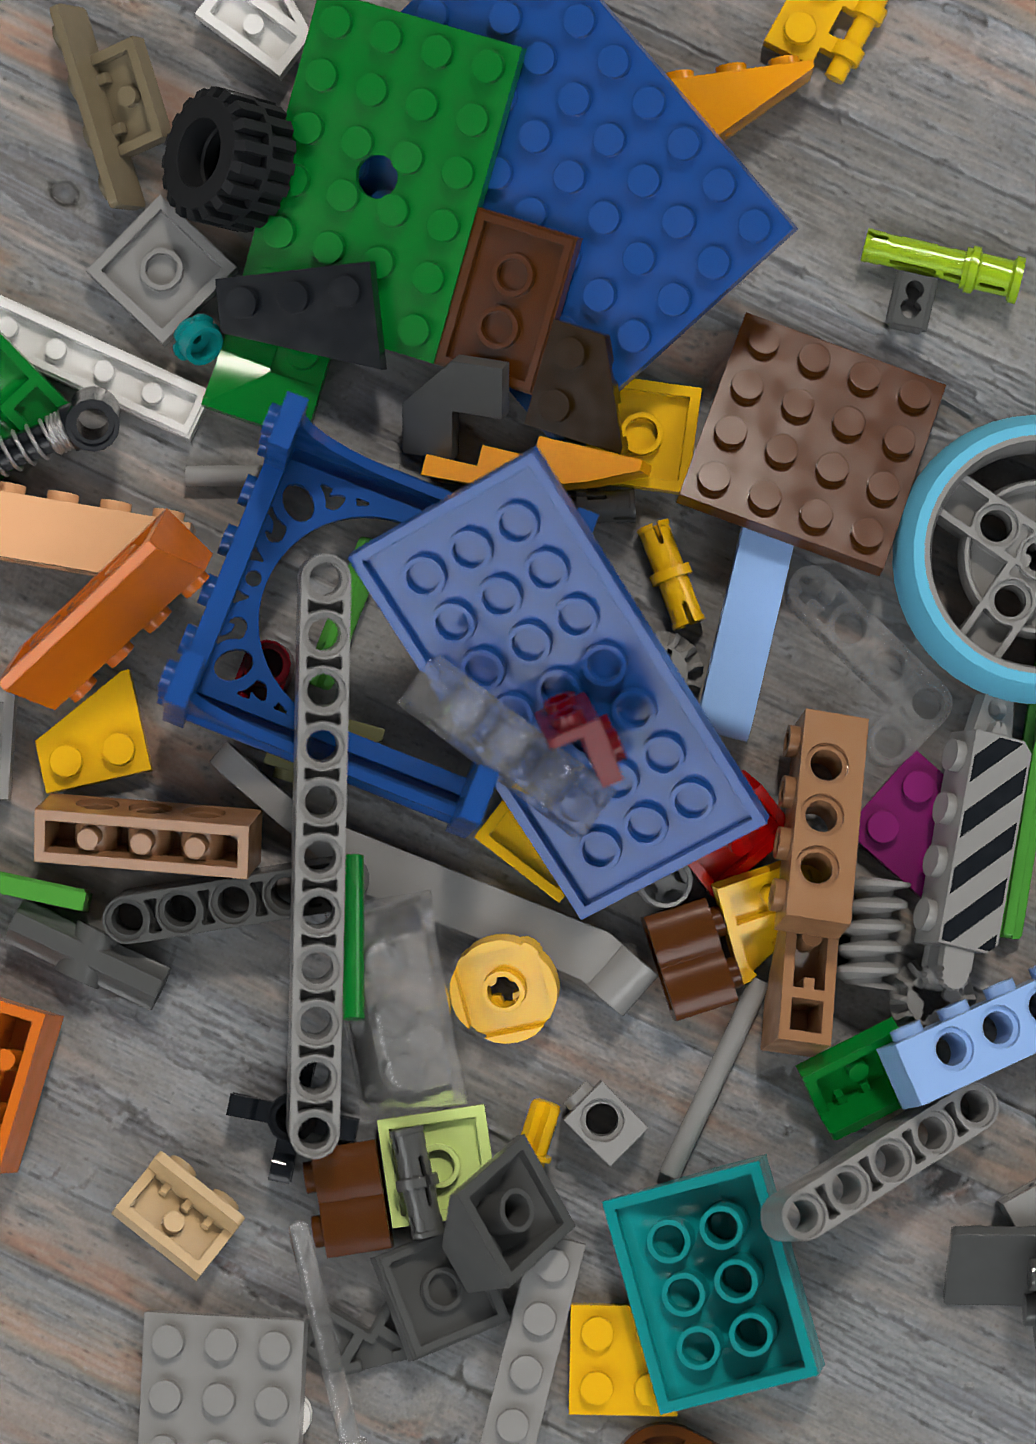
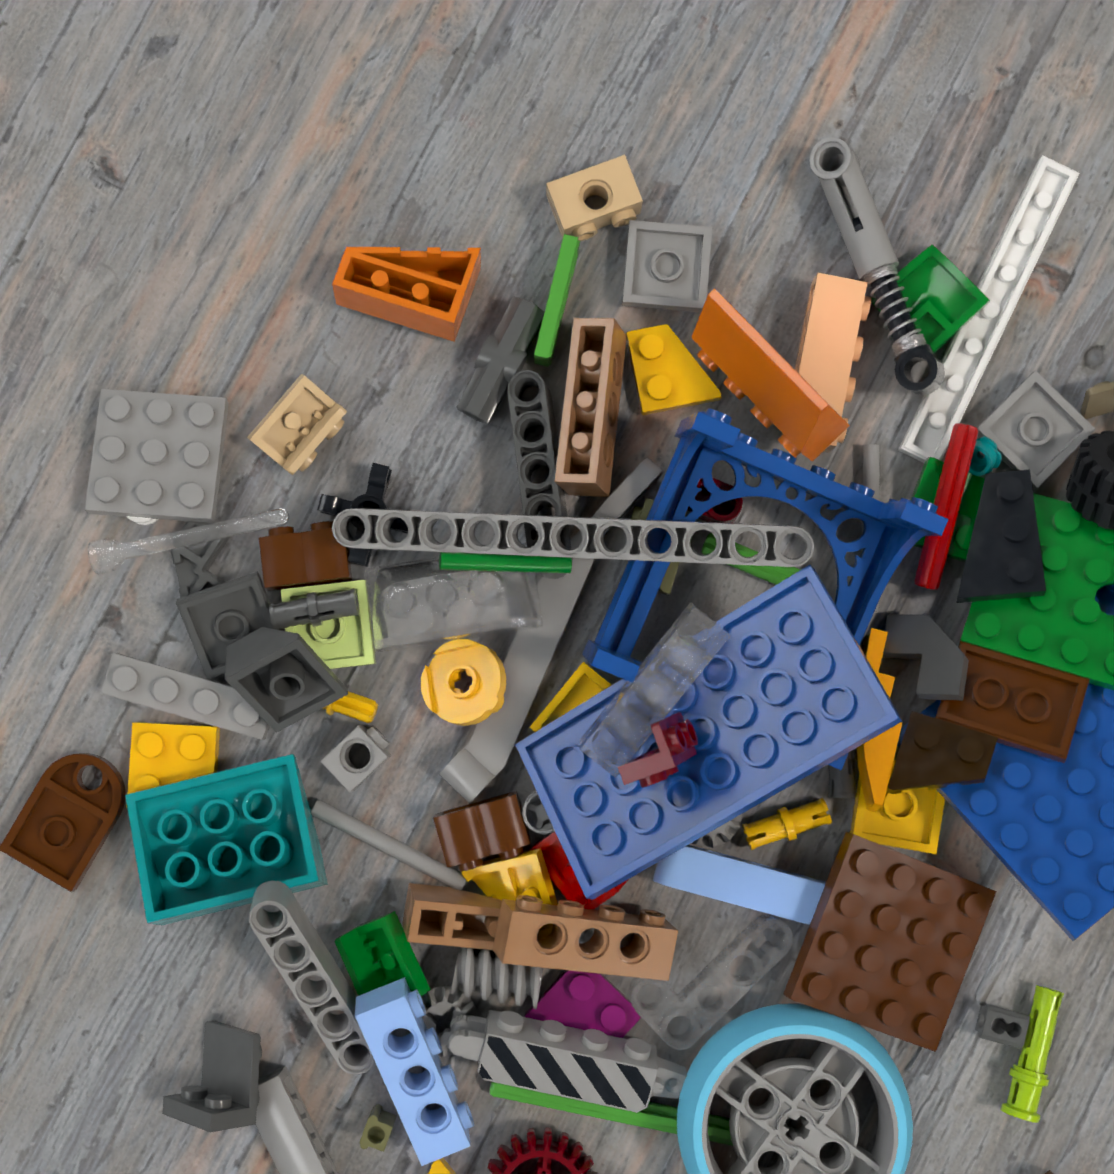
camera: 90 degrees right, 0 degrees up
none -> red axle [914,423,979,590]

